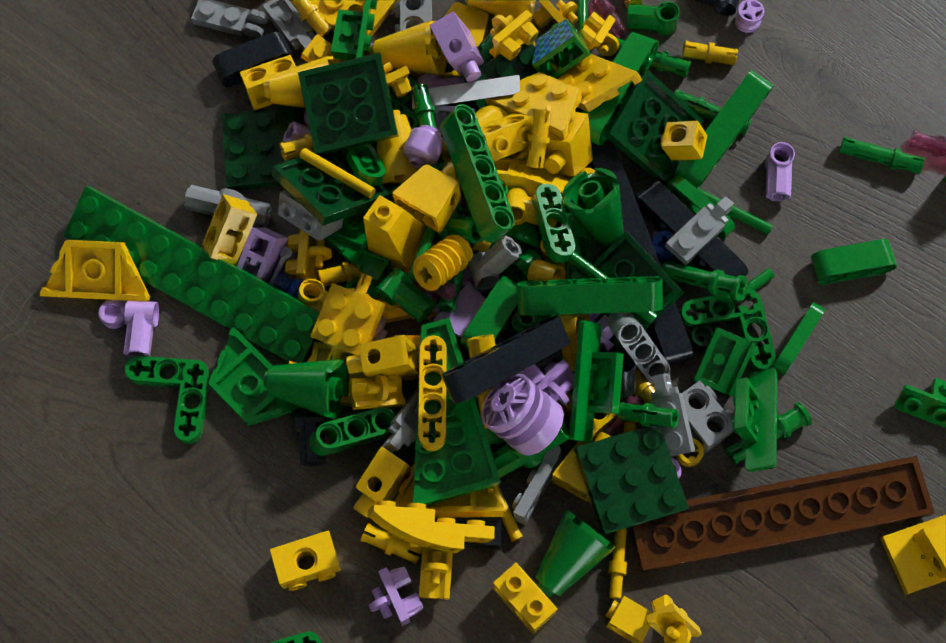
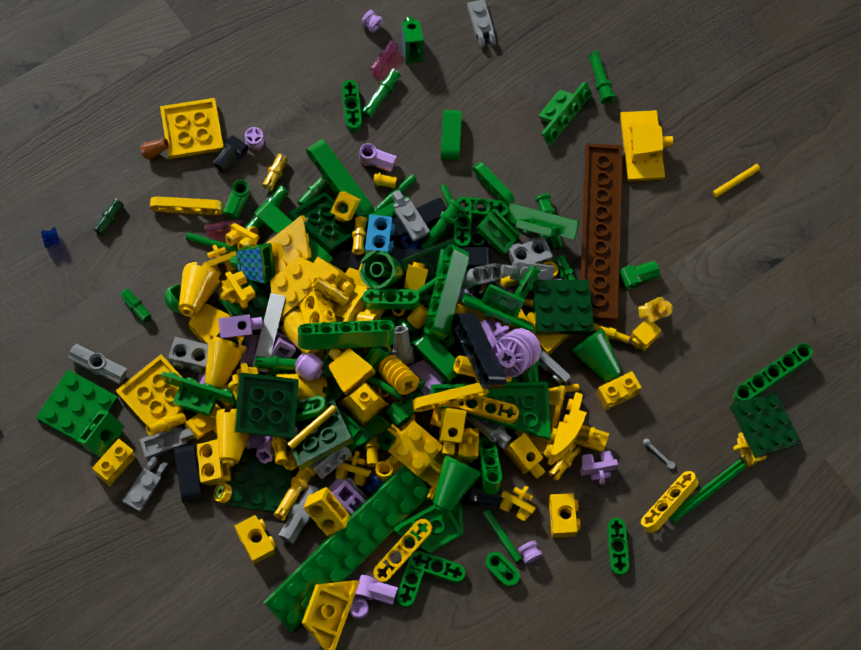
camera: 80 degrees left, 0 degrees up
none -> yellow tile [214,482,232,503]
none -> yellow brick [234,515,276,565]
none -> yellow pin [274,466,316,521]
none -> green beam [342,80,362,132]
none -> yellow pin [352,216,367,255]
none -> dark azure brick [365,214,395,255]
none -> yellow pin [373,173,397,189]
none -> yellow beam [373,519,433,582]
none -> yellow brick [403,262,428,291]
none -> yellow beam [412,383,489,412]
none -> green bar [483,509,522,563]
none -> green plate [485,552,520,587]
none -> yellow hips [499,486,537,521]
none -> lavender wheel [518,540,543,564]
none -> green pin [554,255,576,280]
none -> green piece [619,261,660,290]

